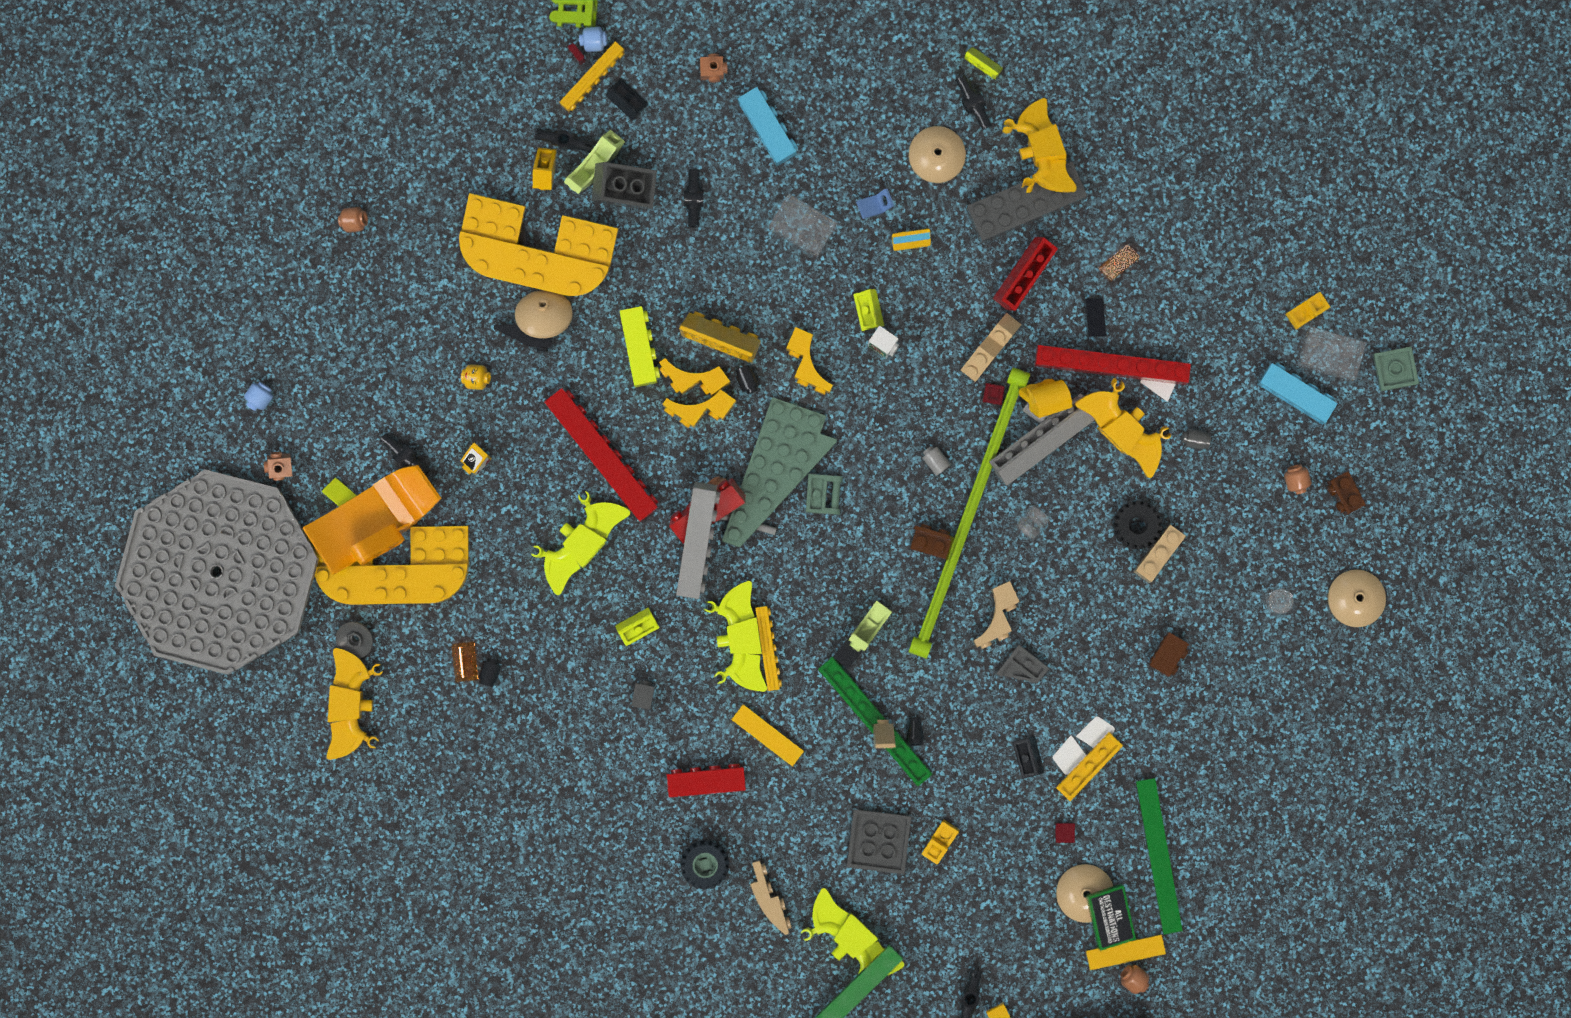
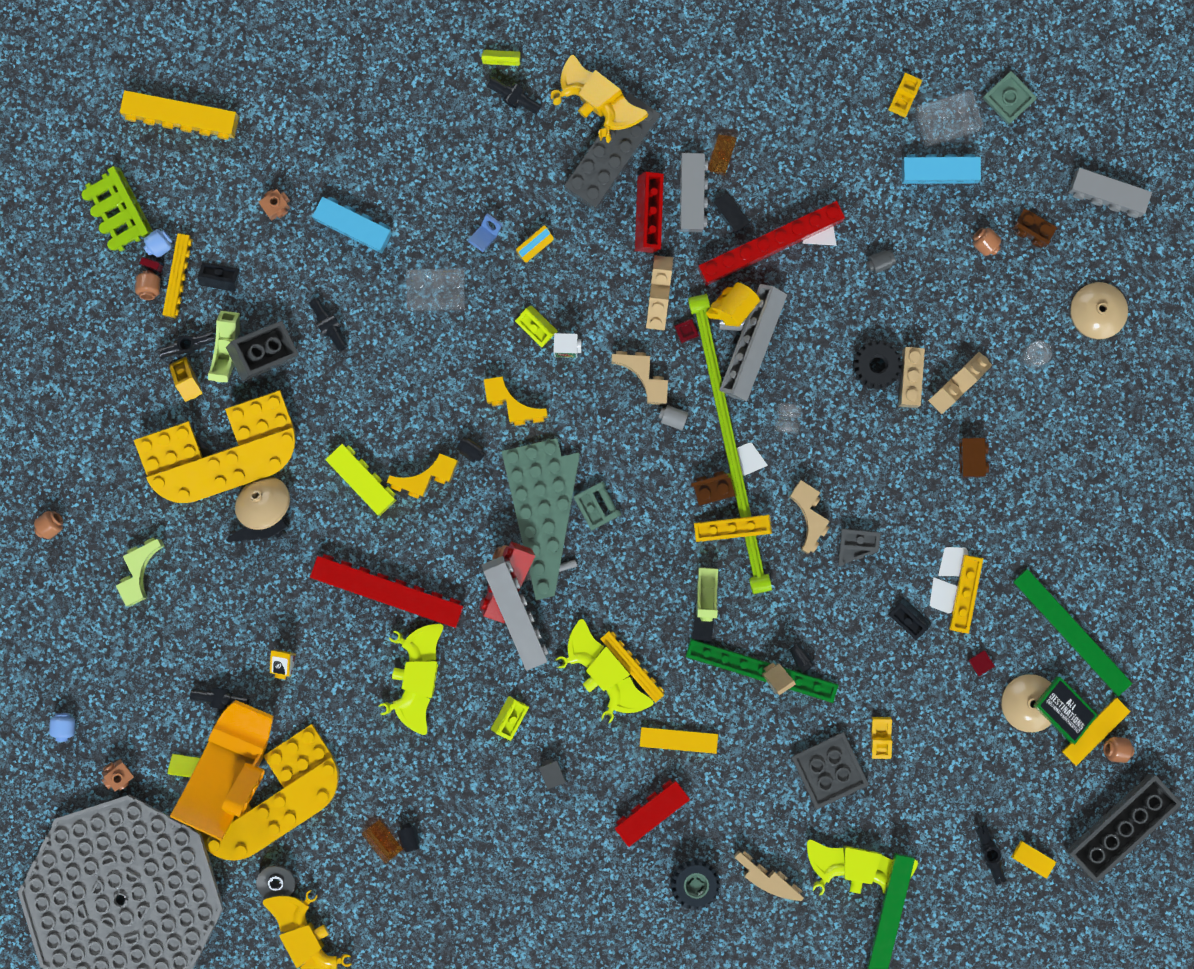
camera: 30 degrees left, 0 degrees up
yellow head [461,364,491,390] -> none
yellow arch [662,389,736,428] -> none
yellow slope [679,311,761,364] -> none
tan dish [909,126,966,183] -> none
yellow torso [1075,378,1171,478] -> none
none -> yellowish green arch [116,538,164,607]
none -> nougat head [135,270,160,300]
none -> tan arch [611,351,668,405]
none -> light grey brick [680,153,708,232]
none -> yellow tile [694,515,772,542]
none -> white sticker [737,443,768,476]
none -> tan arch [928,352,992,414]
none -> light grey brick [1068,168,1152,218]

